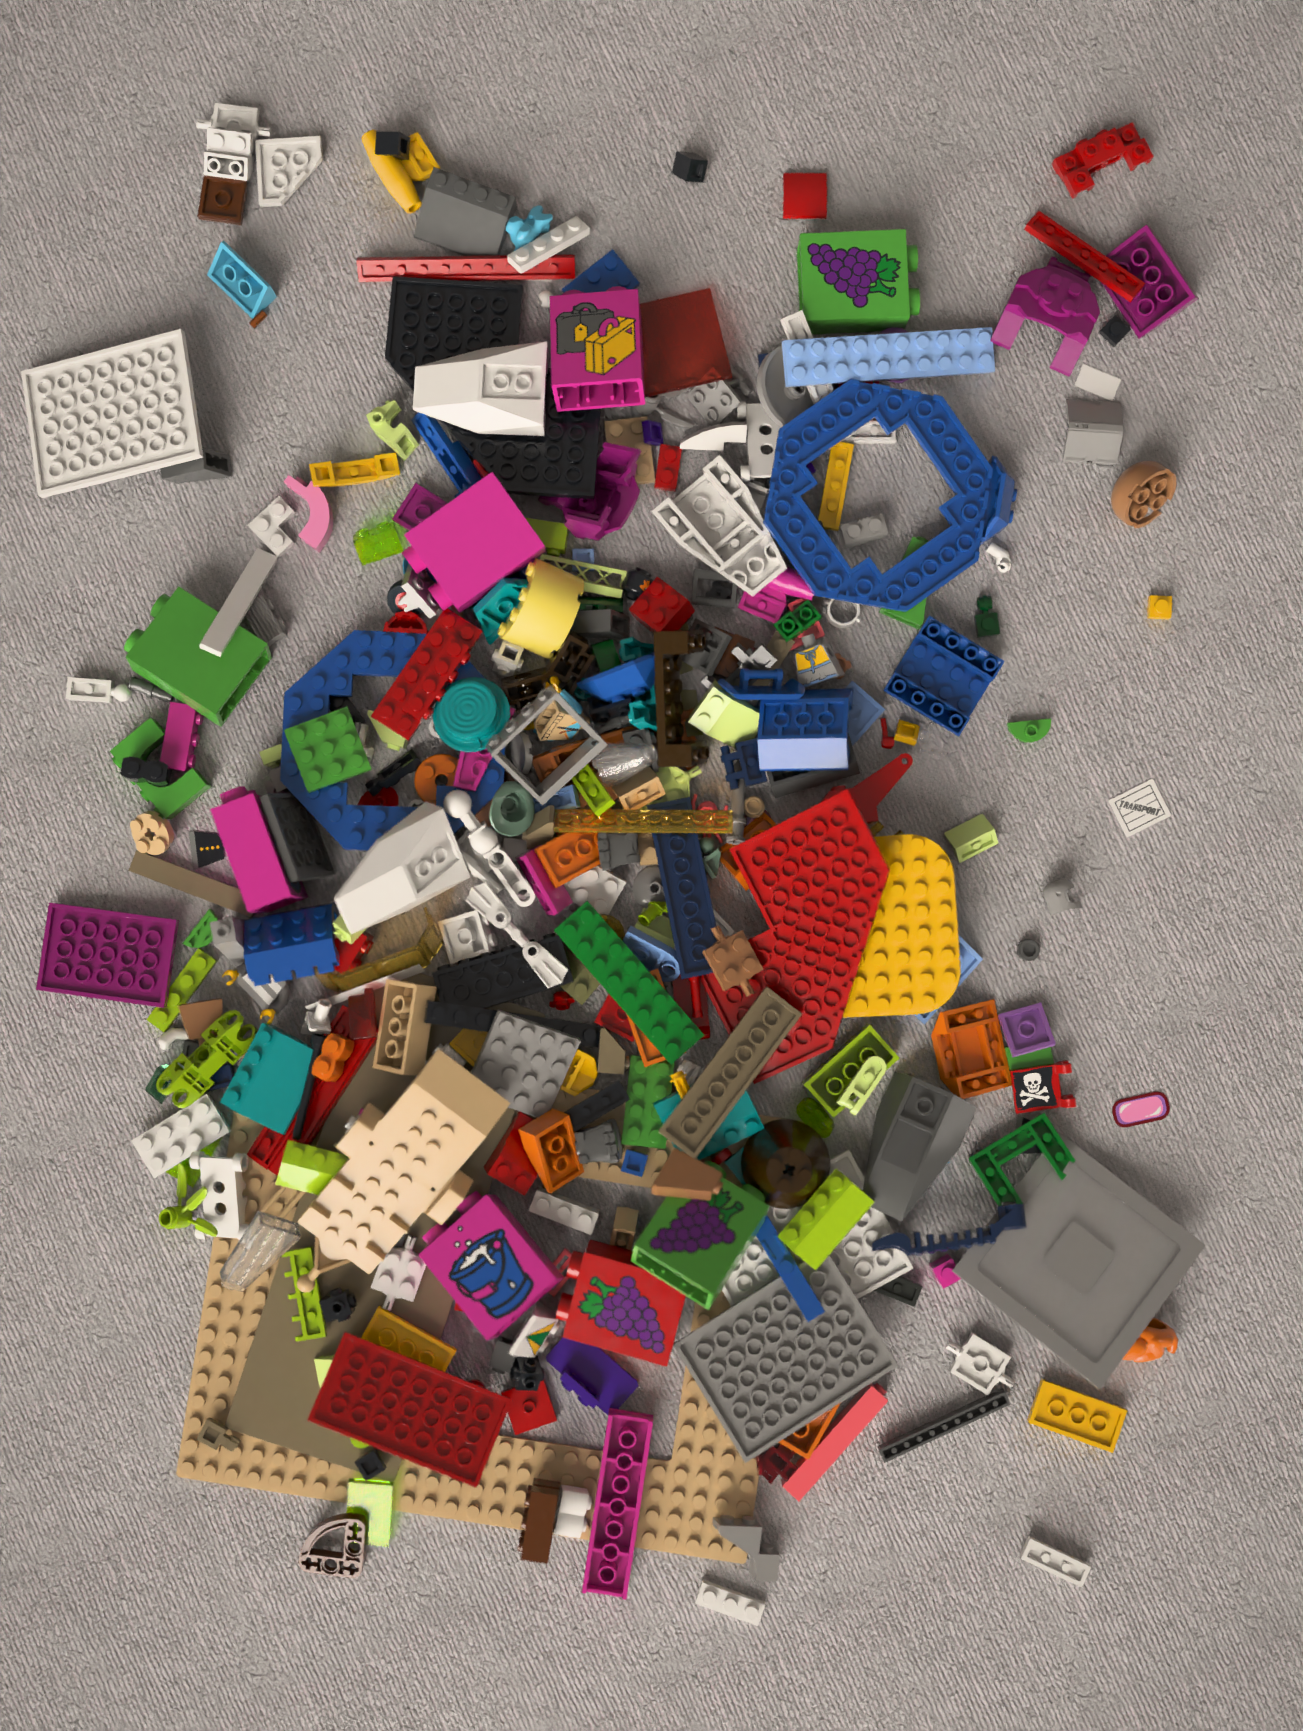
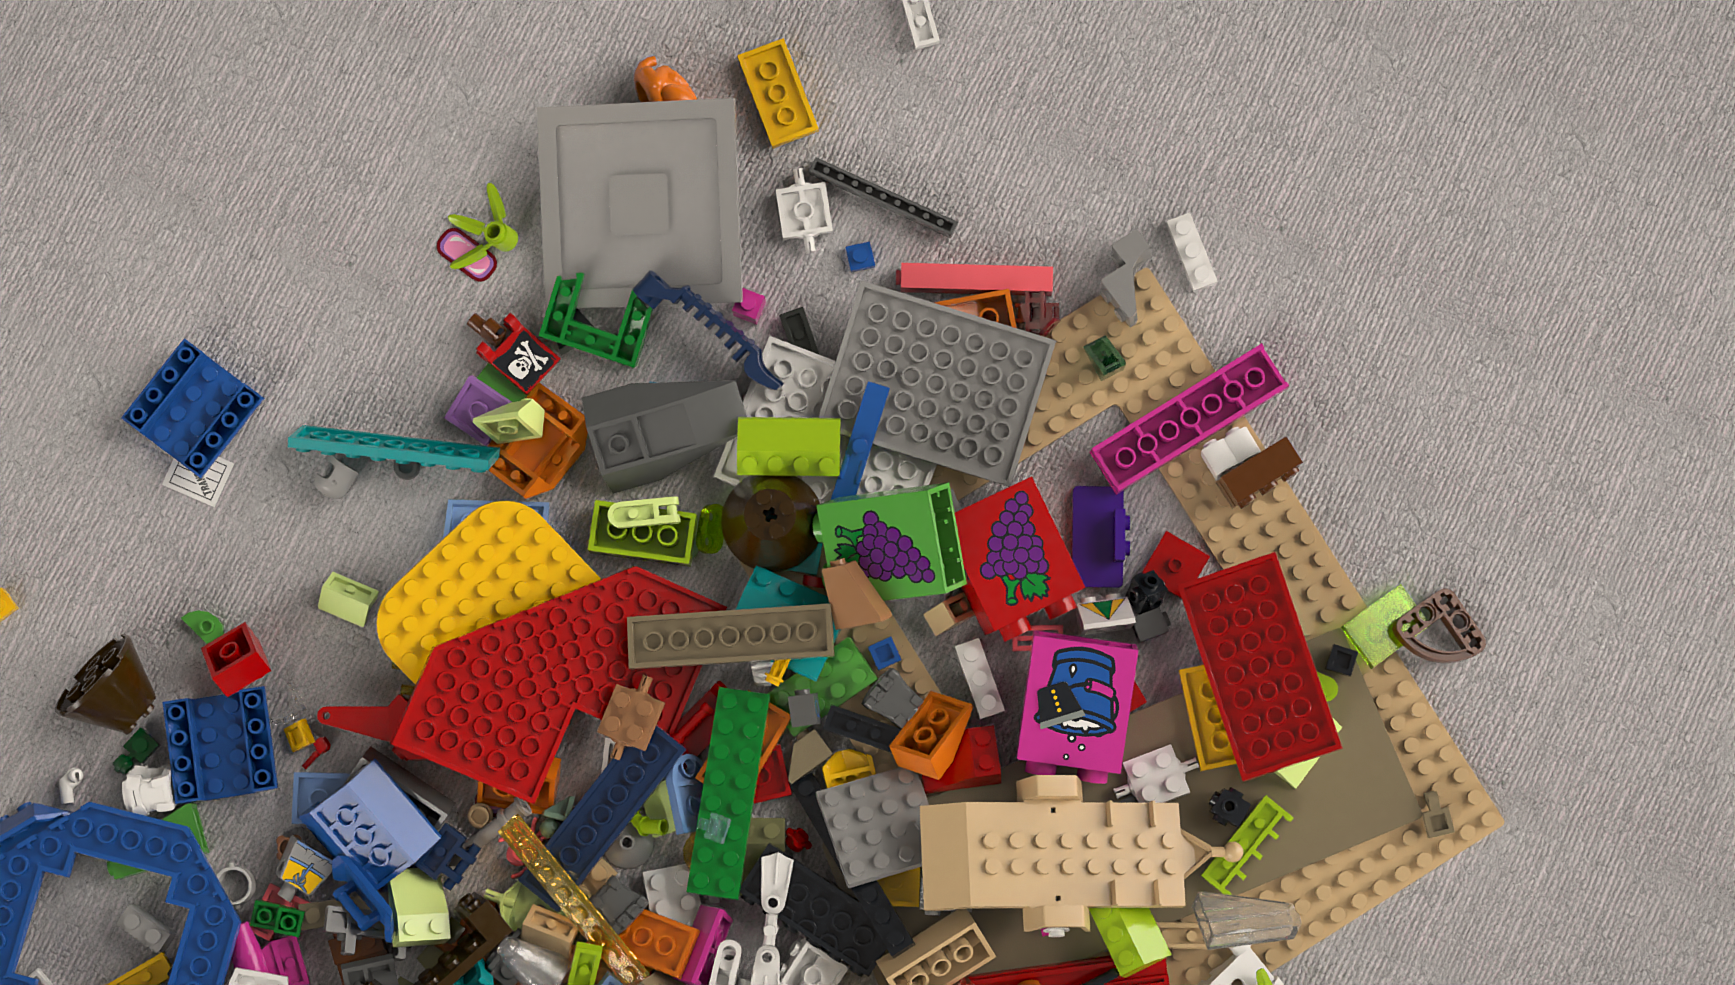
camera: 130 degrees left, 5 degrees down
none -> dark brown cone [55,633,156,735]
none -> blue slope [121,338,265,479]
none -> white piece [122,764,177,816]
none -> red brick [201,622,271,697]
none -> teal plate [288,425,500,473]
none -> lime plant [448,182,518,269]
none -> reddish brown piece [467,313,507,348]
none -> yellowish green slope [473,398,545,444]
none -> clear light blue tile [697,812,731,845]
none -> dark grey brick [788,689,822,728]
none -> blue plate [845,241,875,273]
none -> black sticker [1037,682,1086,729]
none -> clear green slope [1083,335,1126,381]

